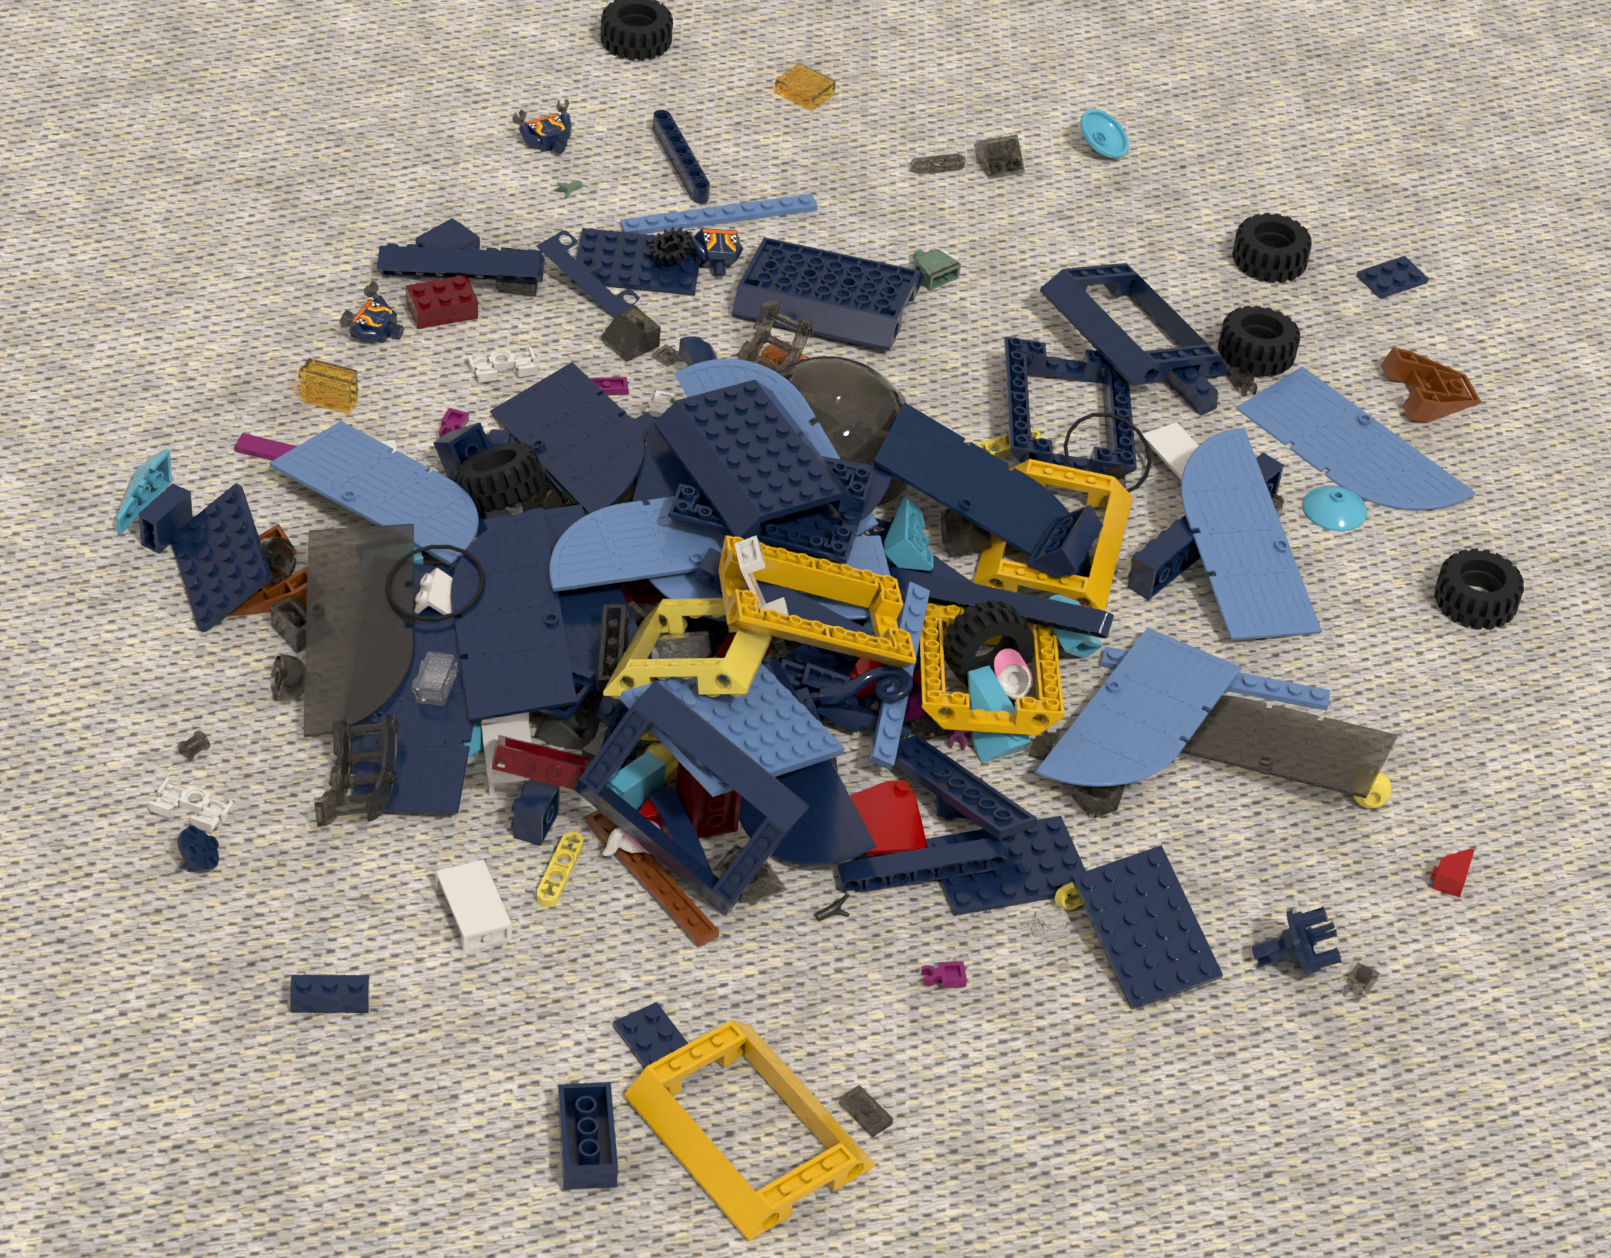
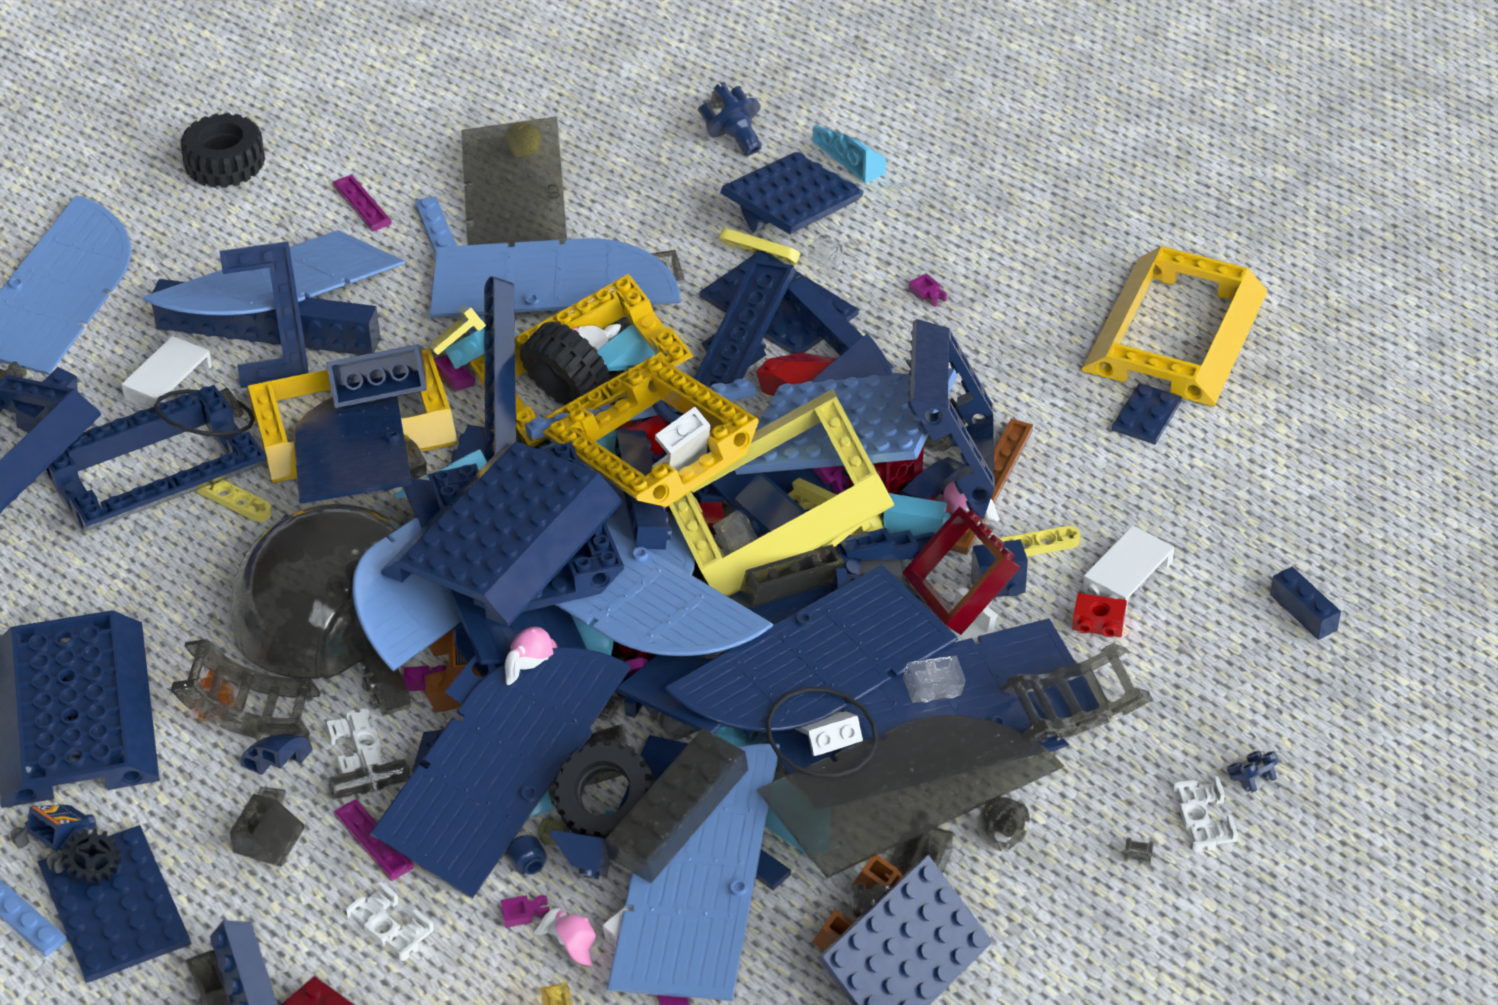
camera: 115 degrees left, 0 degrees up
dark blue piece [536,230,640,319] -> none
dark blue brick [557,1082,618,1190] -> none
clear smoke plate [839,1085,893,1137] -> none
medium azure dish [1303,485,1367,532] -> none
red slope [1430,849,1475,897] -> none
none -> dark blue plate [219,241,309,388]
none -> clear smoke piece [328,759,410,800]
none -> magenta tile [333,174,392,232]
none -> light yellow fence [427,305,486,355]
none -> bright pink hair [505,627,557,685]
none -> bright pink hair [533,908,596,967]
none -> clear smoke brick [604,728,749,883]
none -> medium azure wedge [813,125,886,184]
none -> red brick [1072,593,1127,637]

